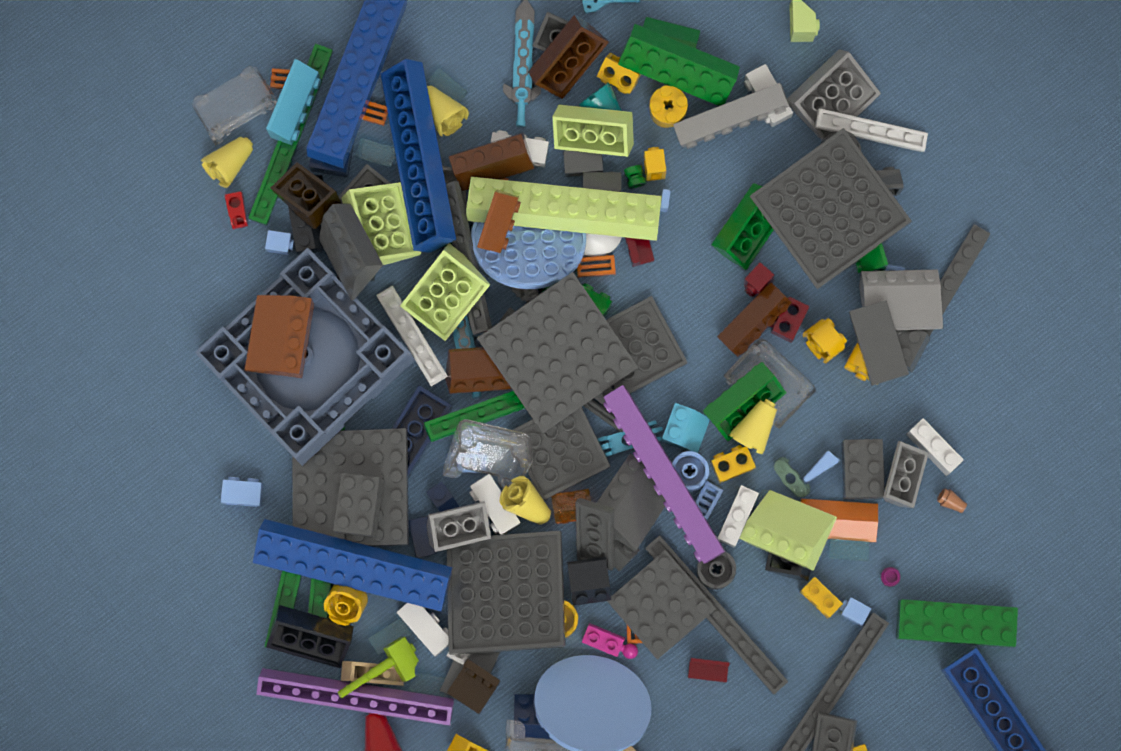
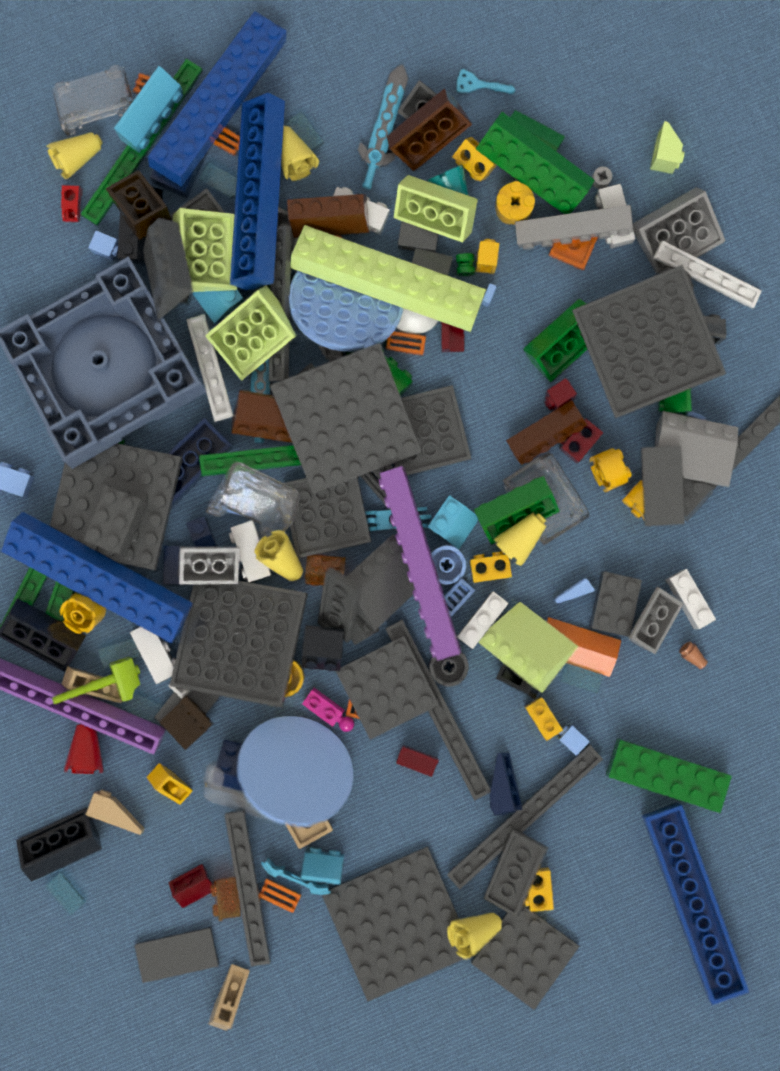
camera: 15 degrees right, 5 degrees up
dark orange slope [245,295,315,378] -> none
dark orange slope [477,189,521,253] -> none
sand green piece [774,457,811,497] -> none
magenta plate [881,567,900,587] -> none
none -> medium azure slope [192,290,245,324]
none -> dark blue slope [490,753,523,816]
none -> orange tile [549,237,598,270]
none -> light grey wheel [592,166,612,189]

